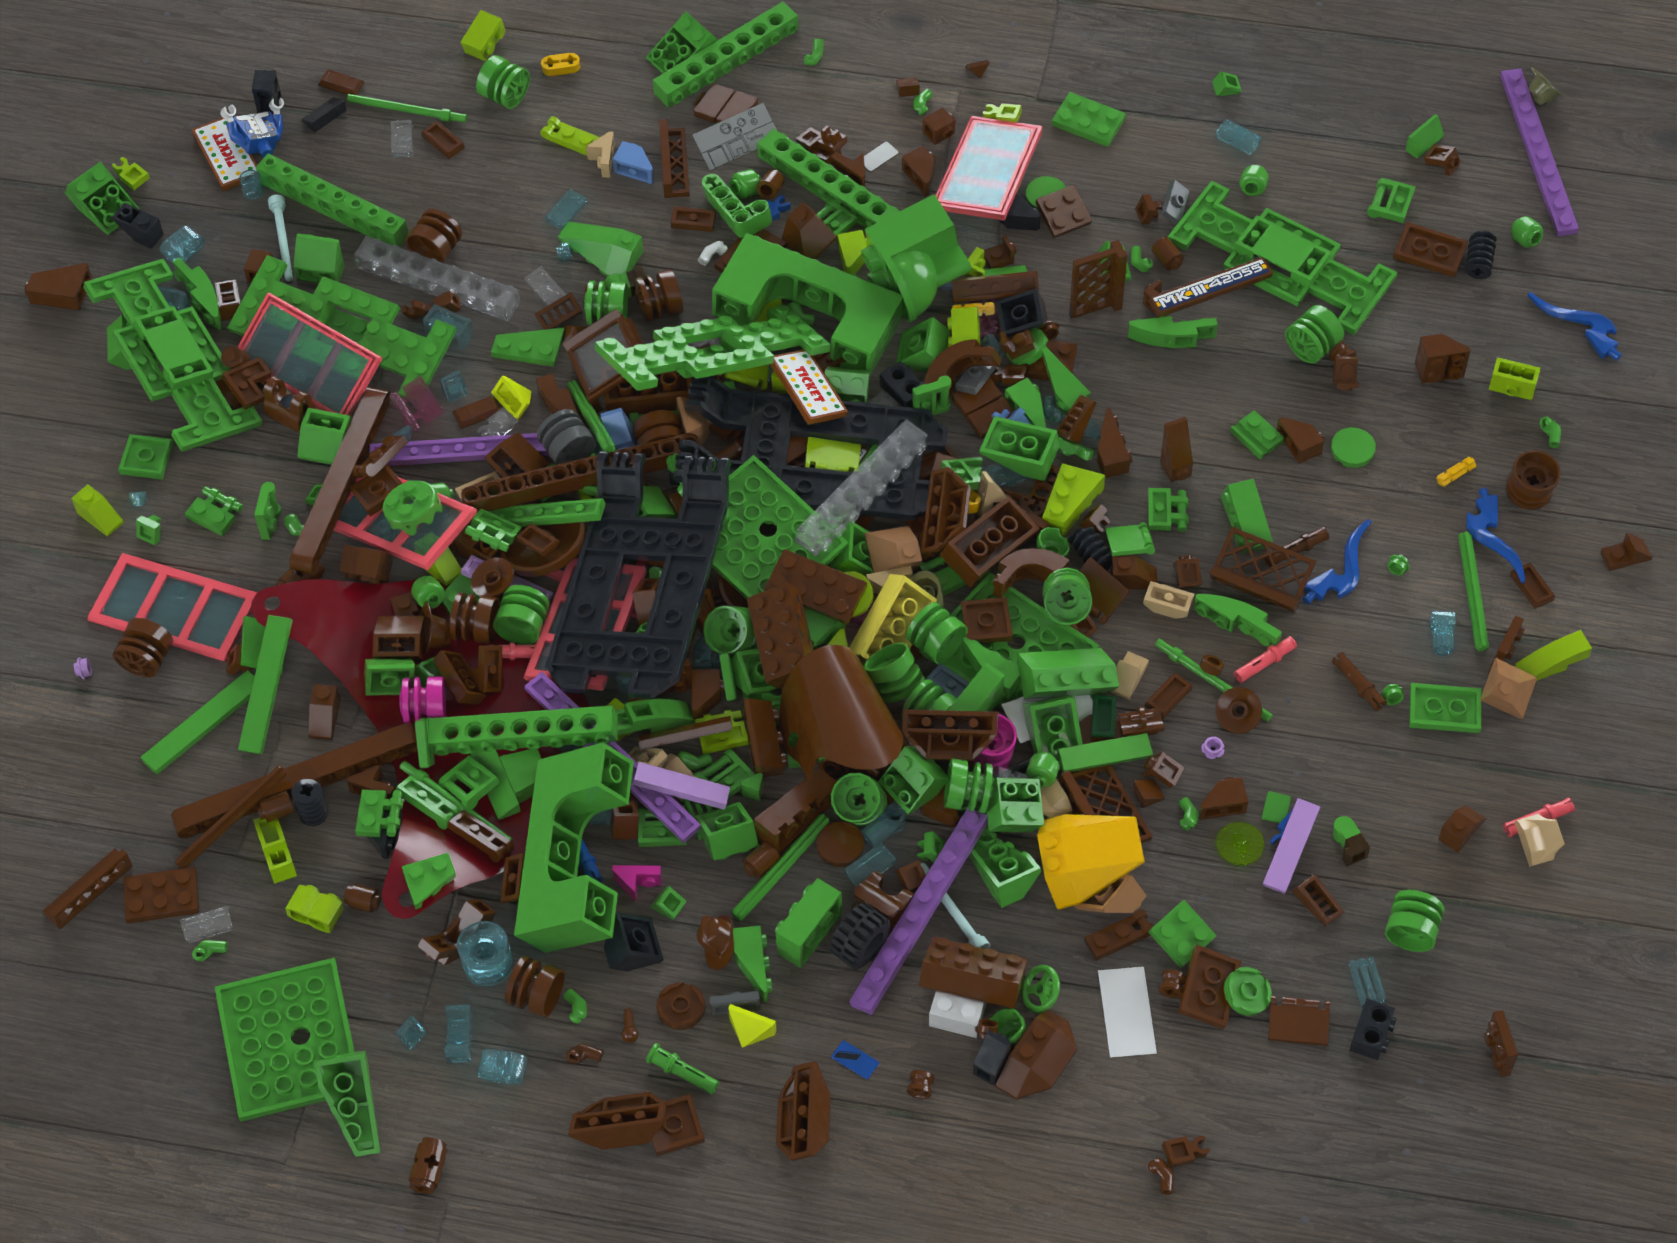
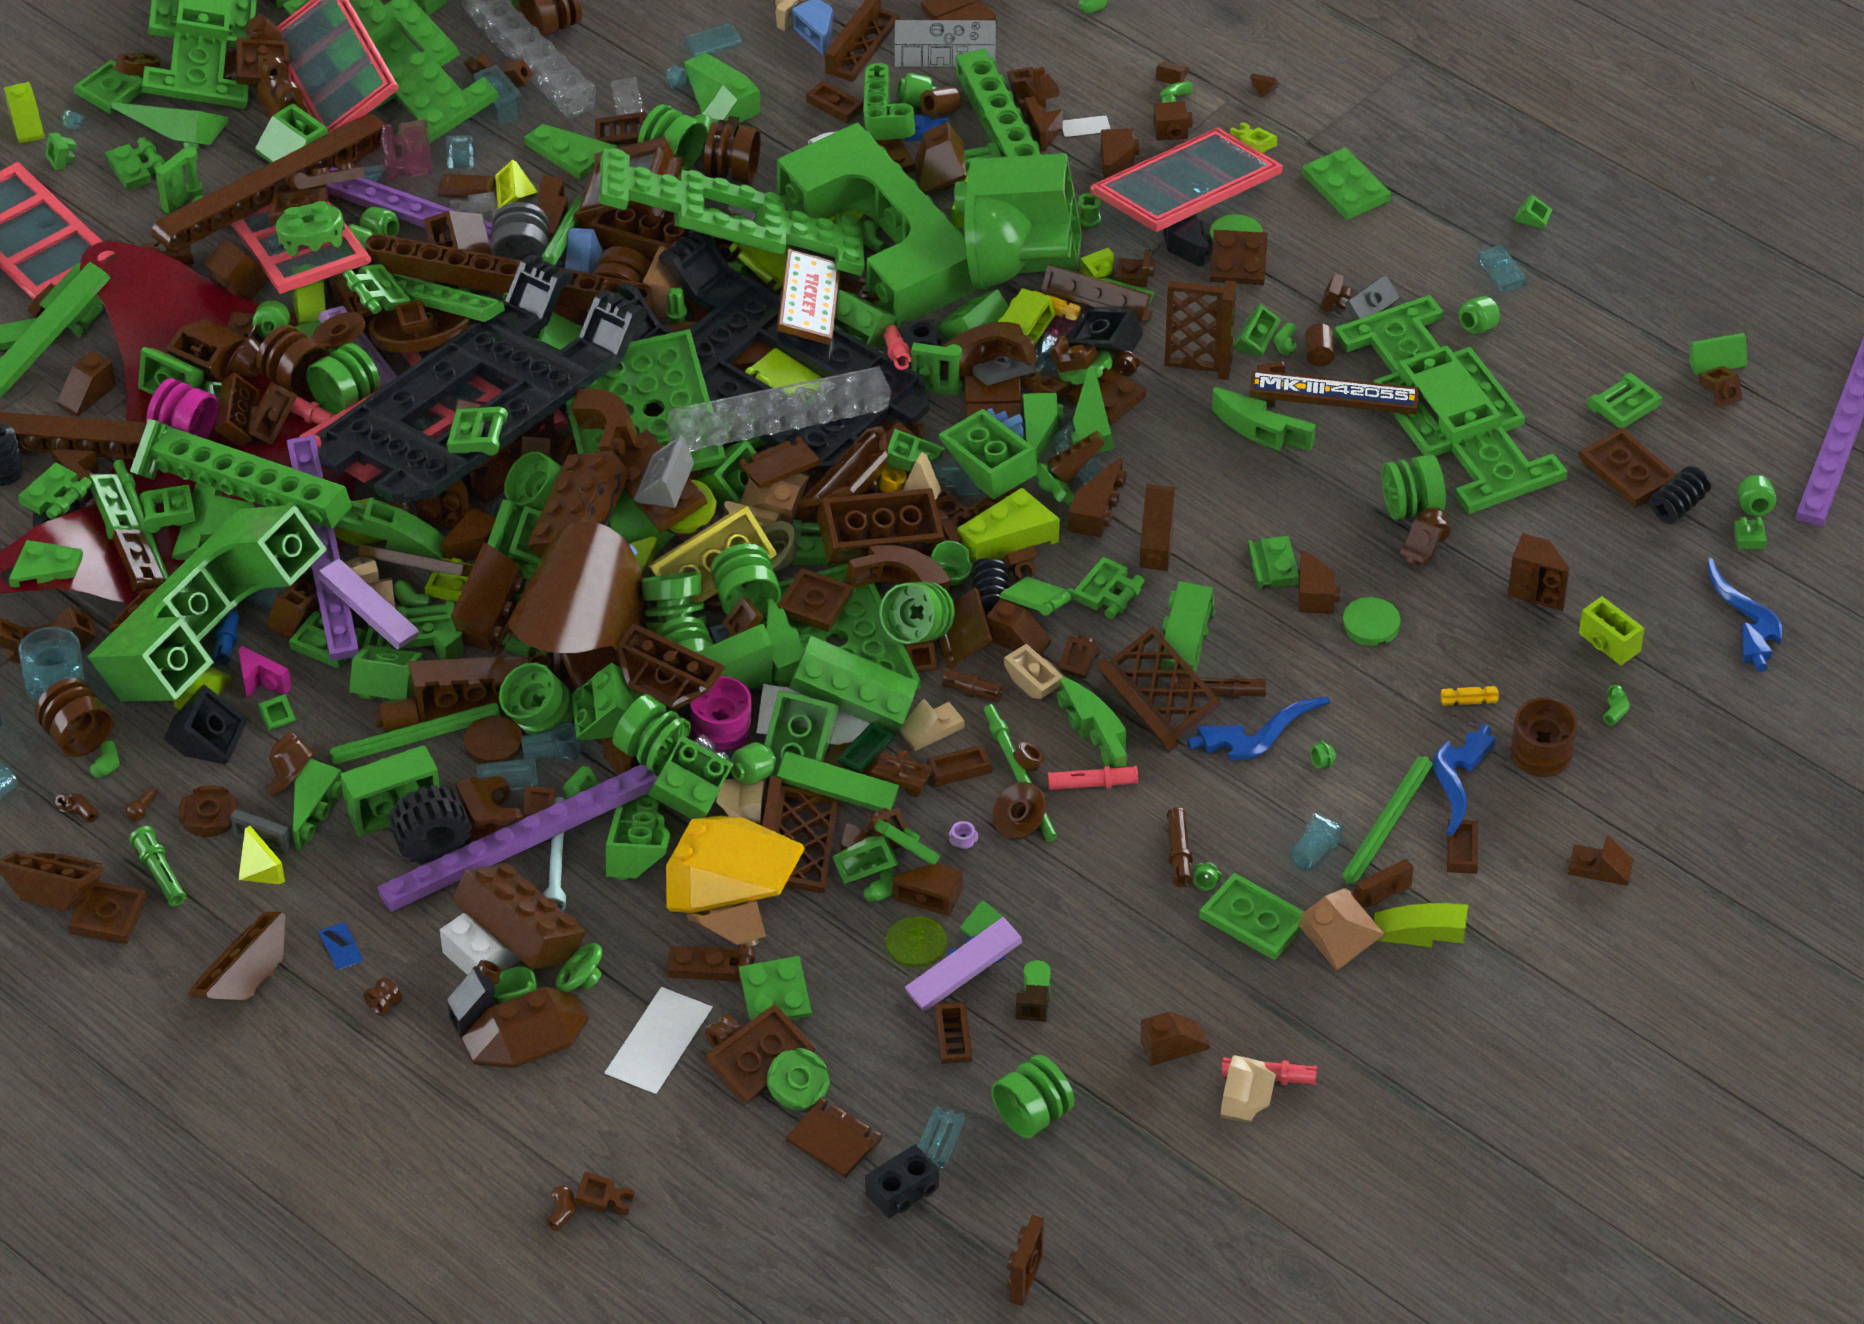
camera: 30 degrees right, 10 degrees down
none -> bright green wedge [112,102,229,149]
none -> reddish brown beam [115,52,161,76]
none -> bright green head [359,207,400,237]
none -> bright green plate [447,407,508,456]
none -> reddish brown arch [571,389,637,459]
none -> light grey slope [634,435,694,508]
none -> bright green axle [665,287,687,324]
none -> reddish brown bracket [722,597,764,638]
none -> reddish brown piece [738,436,821,489]
none -> bright green slope [832,836,898,884]
none -> bright green plate [874,818,940,865]
none -> coral pin [883,324,911,370]
none -> reddish brown pin [942,668,1004,703]
none -> bright green tile [1733,517,1767,549]

